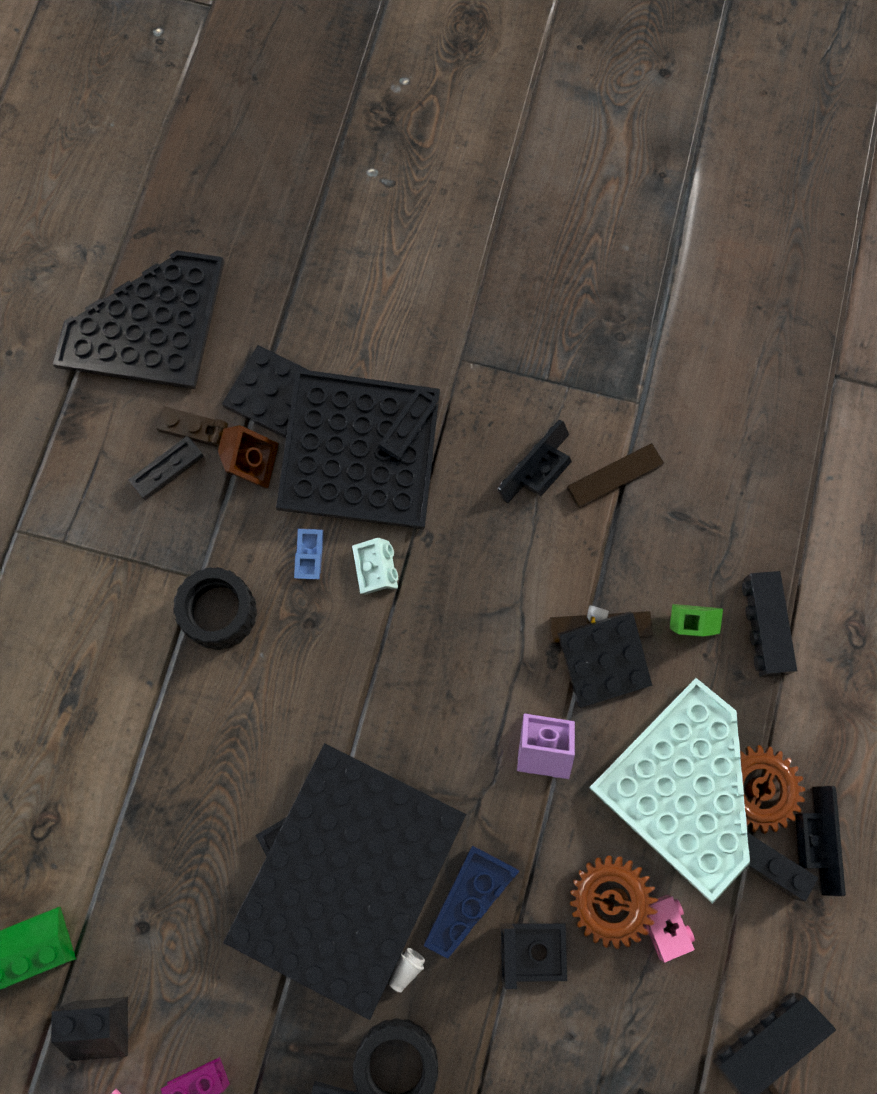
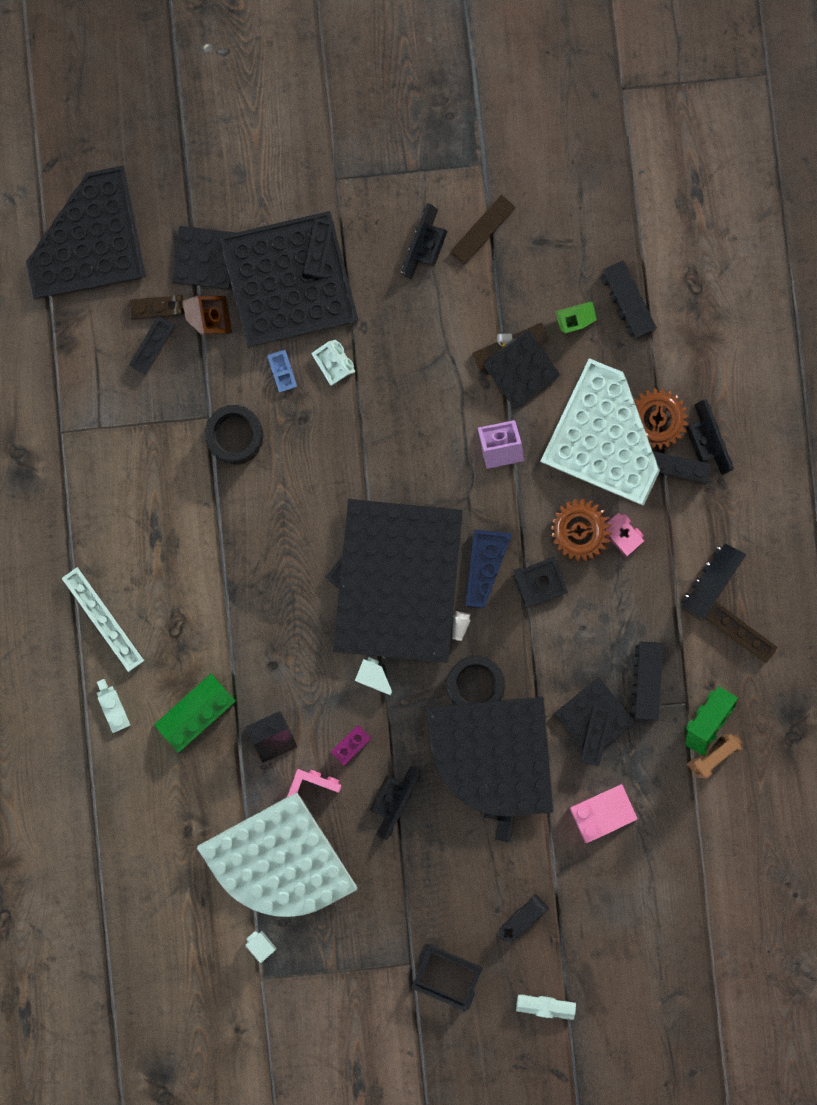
camera: 25 degrees left, 10 degrees up
none -> light aqua slope [355,658,392,696]

